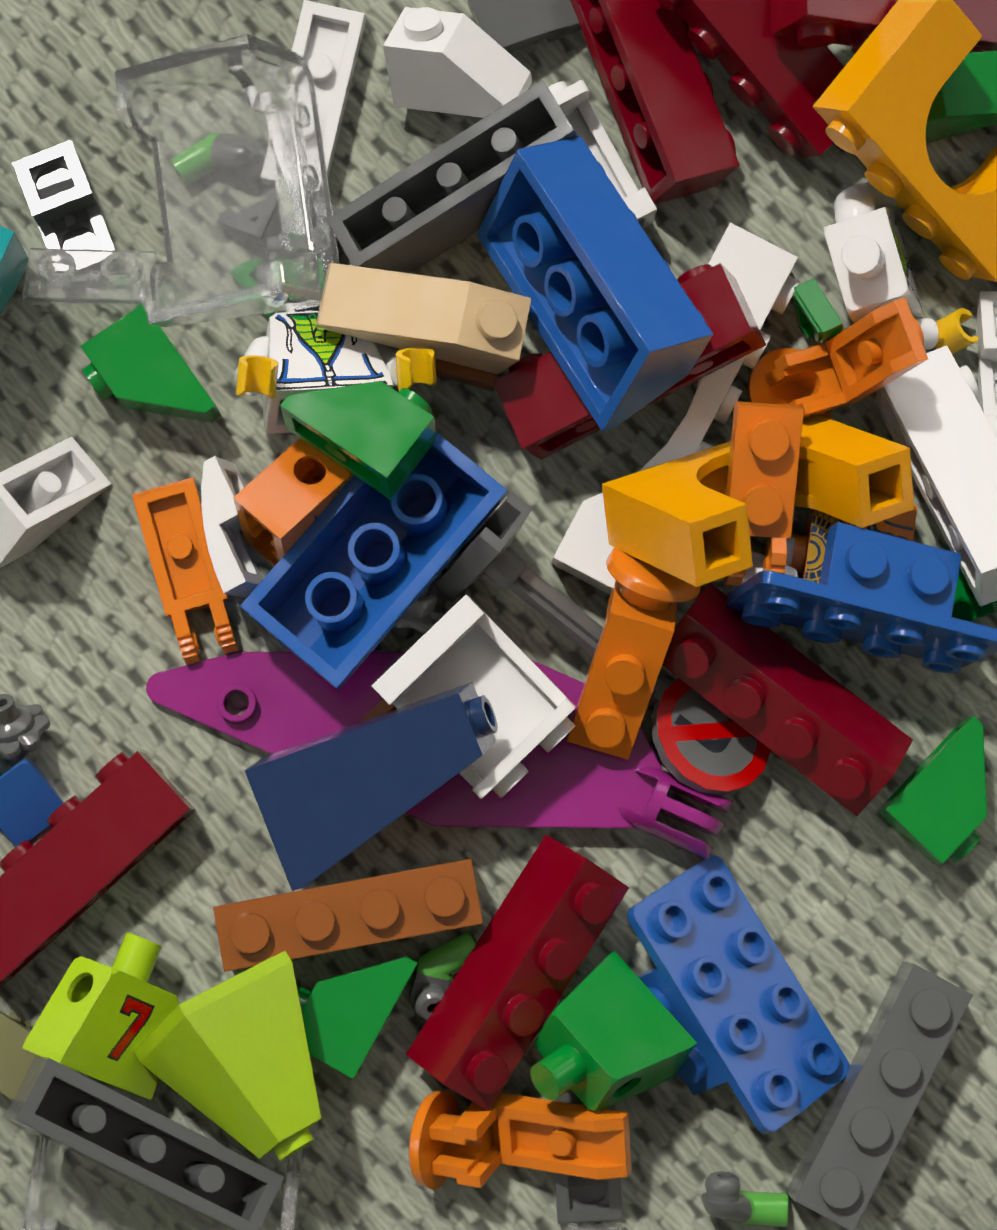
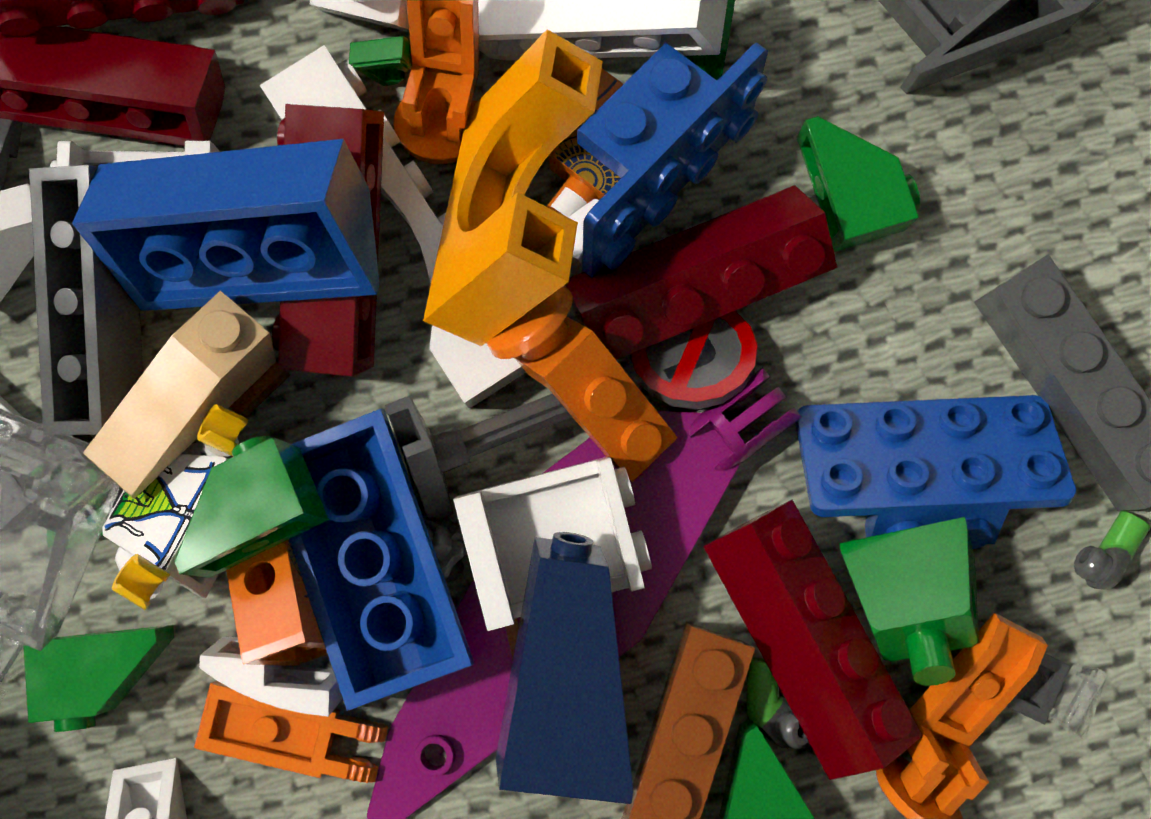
camera: 55 degrees left, 0 degrees up
orange hinge [724,401,804,586] -> none

